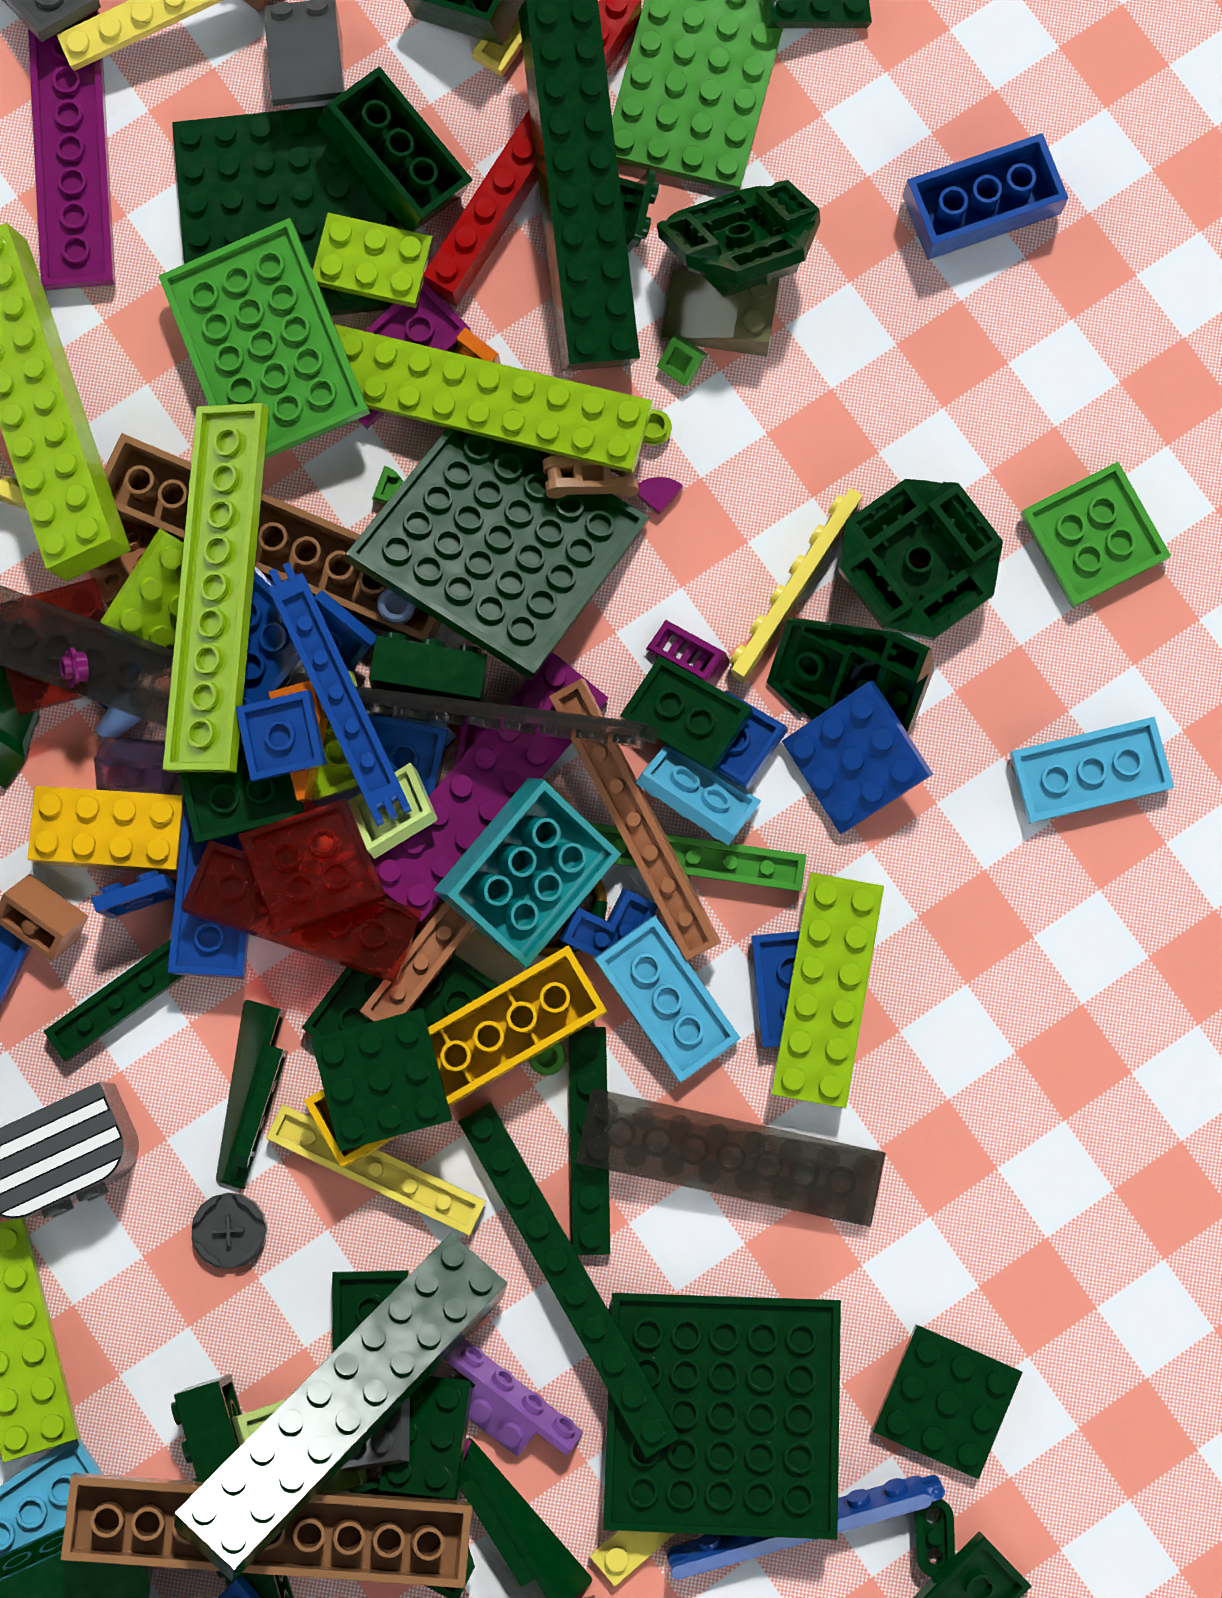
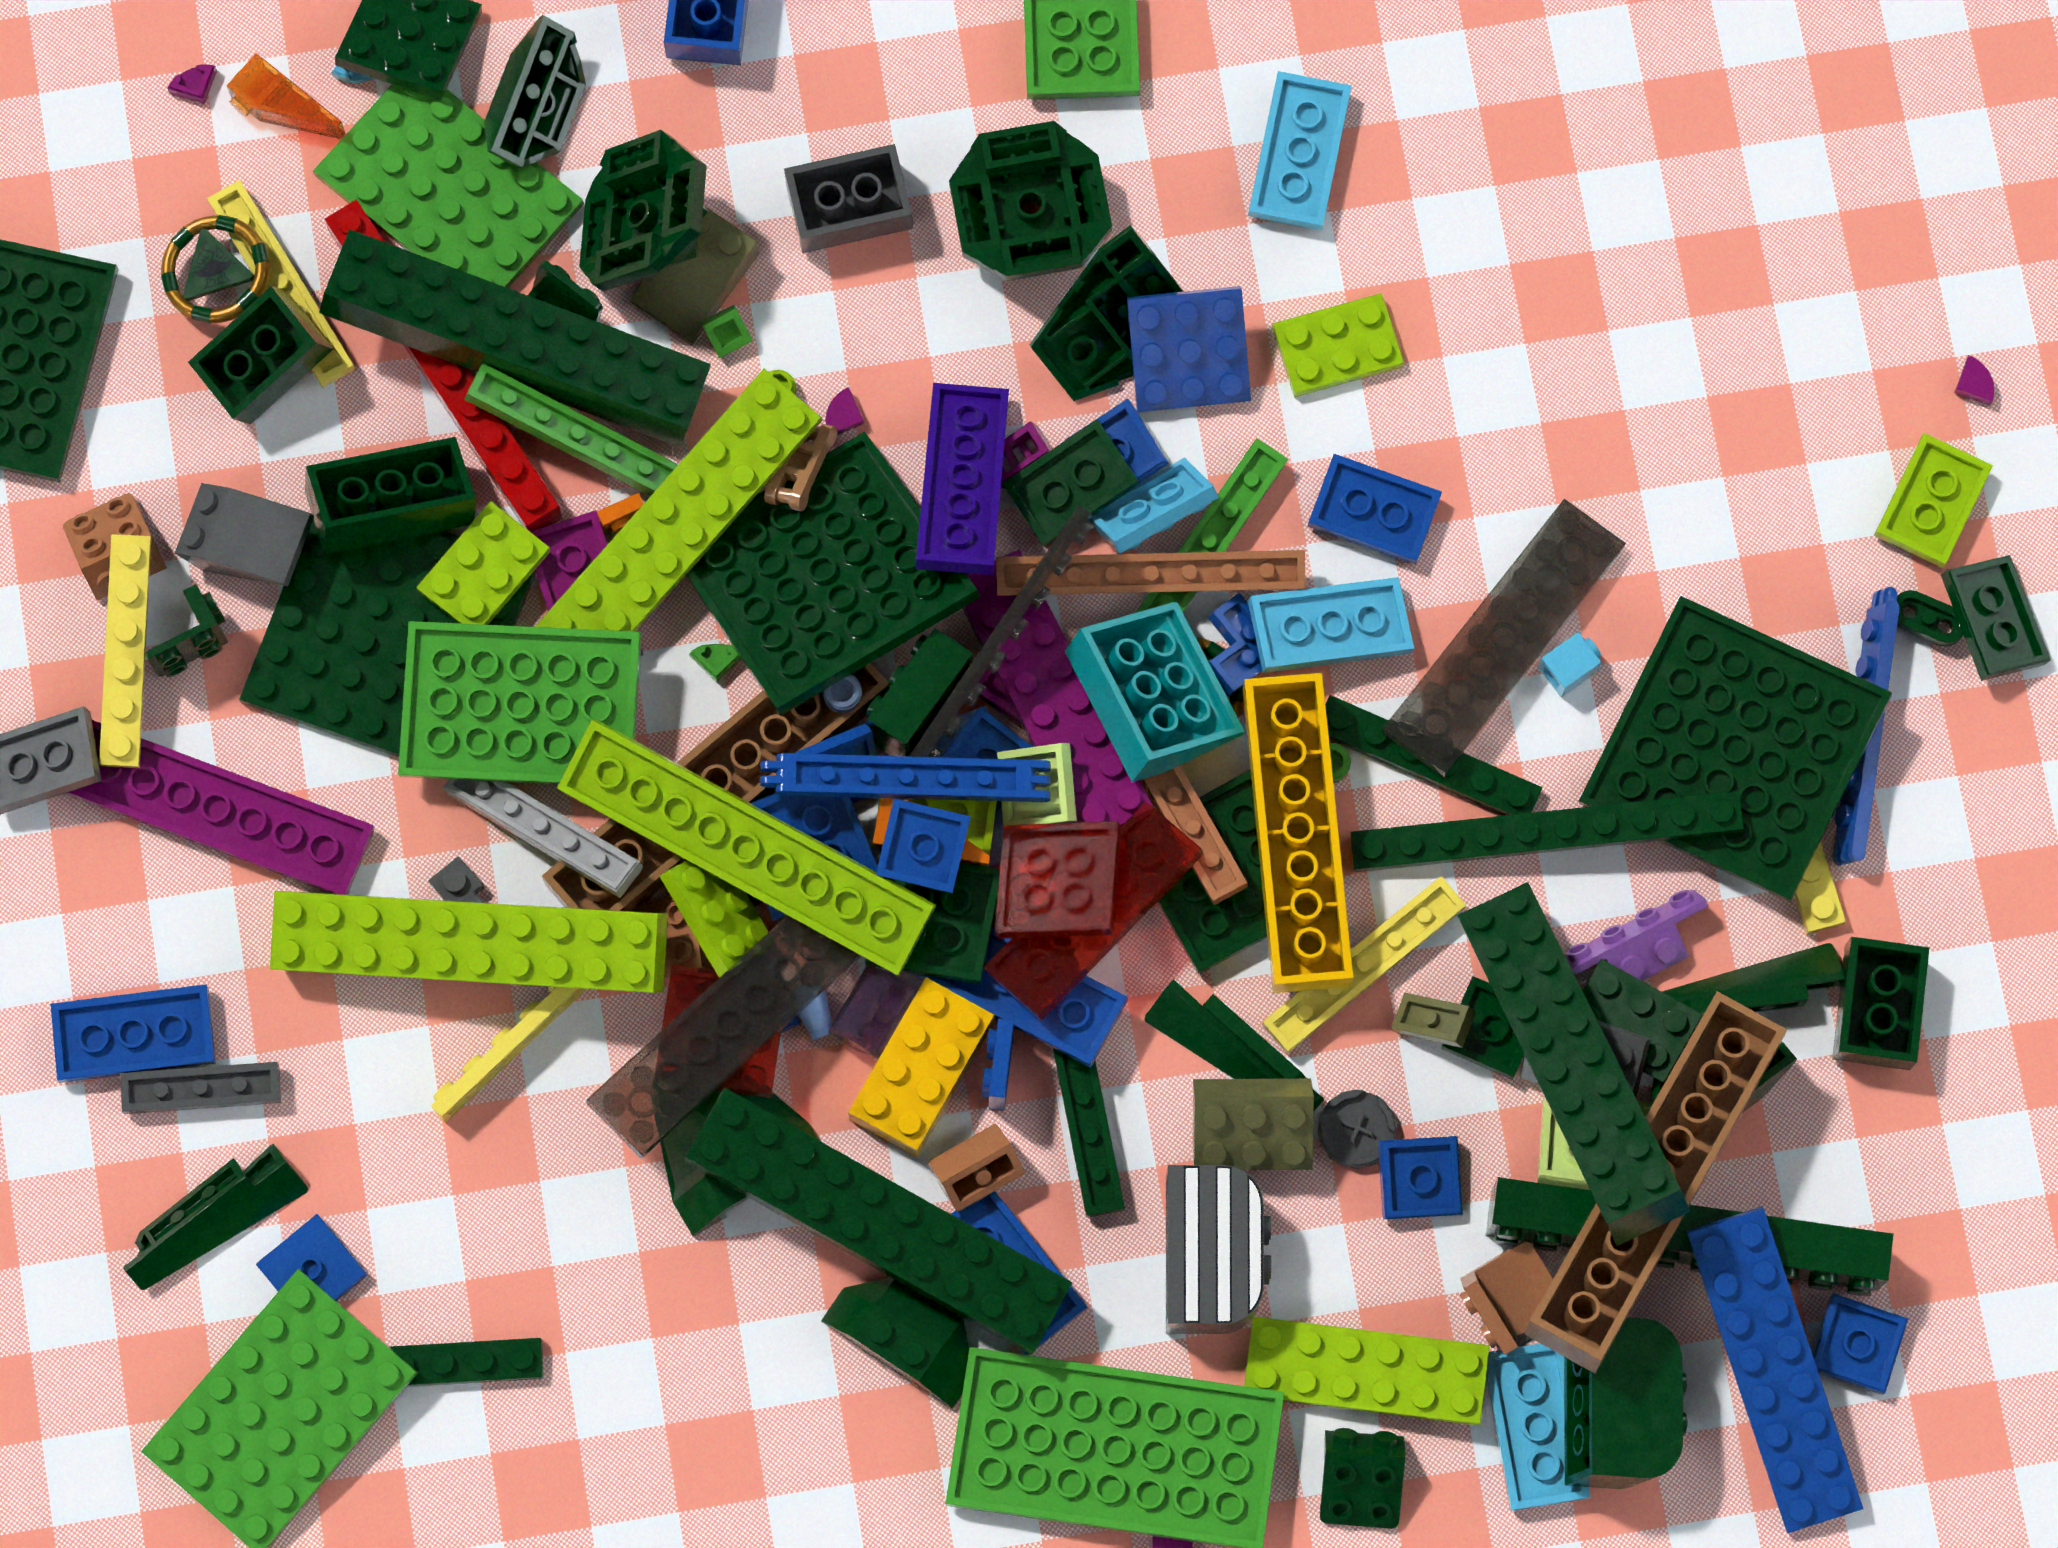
camera: 70 degrees left, 5 degrees down
magenta plate [60,647,89,688] -> none
dark green plate [311,1008,453,1151] -> none
light yellow plate [729,488,863,684] -> none
lime plate [771,872,884,1109] -> none
dark green plate [871,1324,1023,1479] -> none
none -> dark green bracket [145,584,228,677]
none -> dark grey plate [428,856,484,903]
none -> light grey tile [443,779,644,898]
none -> bright green plate [464,363,678,496]
none -> dark green wedge [484,15,586,168]
none -> dark grey brick [784,144,913,254]
none -> dark purple plate [915,383,1009,575]
none -> olive brick [1193,1078,1314,1170]
none -> lime plate [1272,293,1404,398]
none -> blue plate [1378,1136,1463,1220]
none -> olive plate [1391,993,1476,1048]
none -> nougat bracket [1460,1240,1553,1355]
none -> medium azure brick [1538,632,1602,697]
none -> lime plate [1874,433,1993,568]
none -> magenta tile [1954,355,1994,406]

